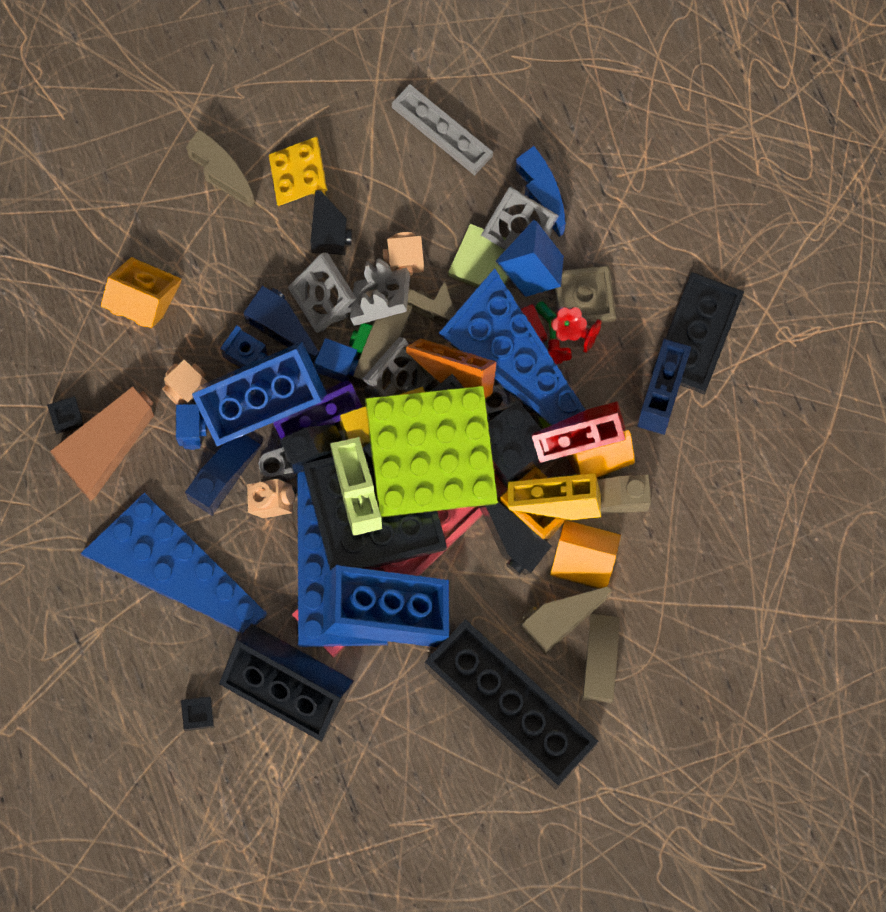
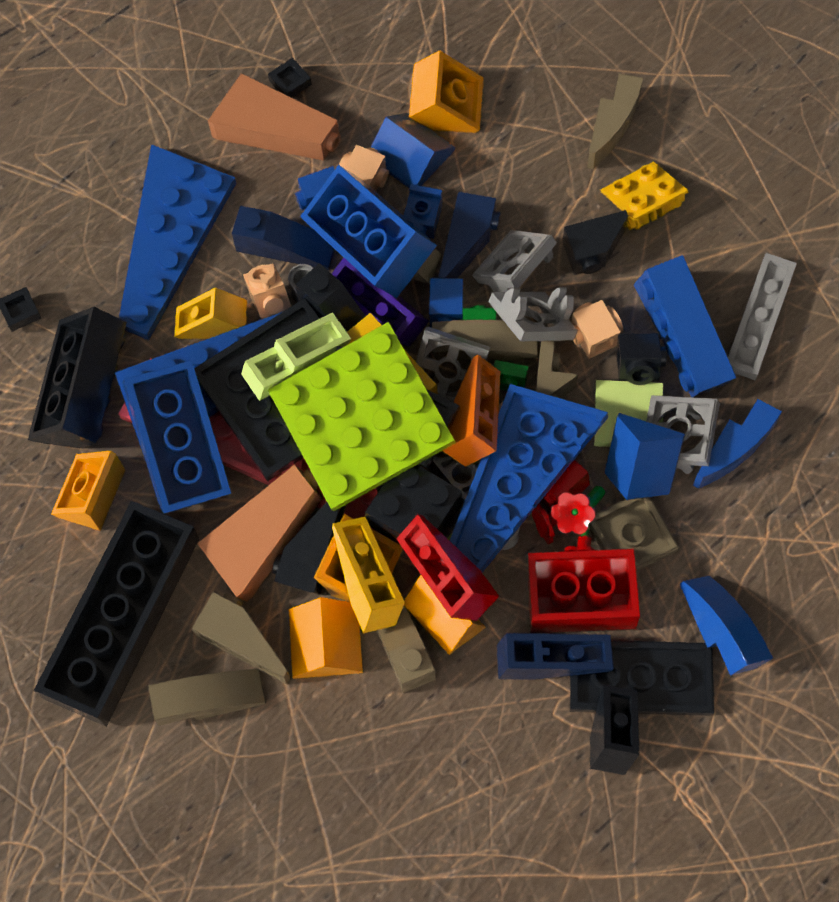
camera: 75 degrees right, 5 degrees down
none -> light orange slope [51,451,125,531]
none -> yellow slope [174,287,247,339]
none -> nougat slope [197,465,323,602]
none -> blue slope [370,113,455,188]
none -> green plate [494,360,528,392]
none -> red slope [528,549,640,633]
none -> black slope [590,684,640,775]
none -> black brick [616,333,667,385]
none -> blue wedge [634,255,736,397]
none -> blue slope [680,576,773,676]

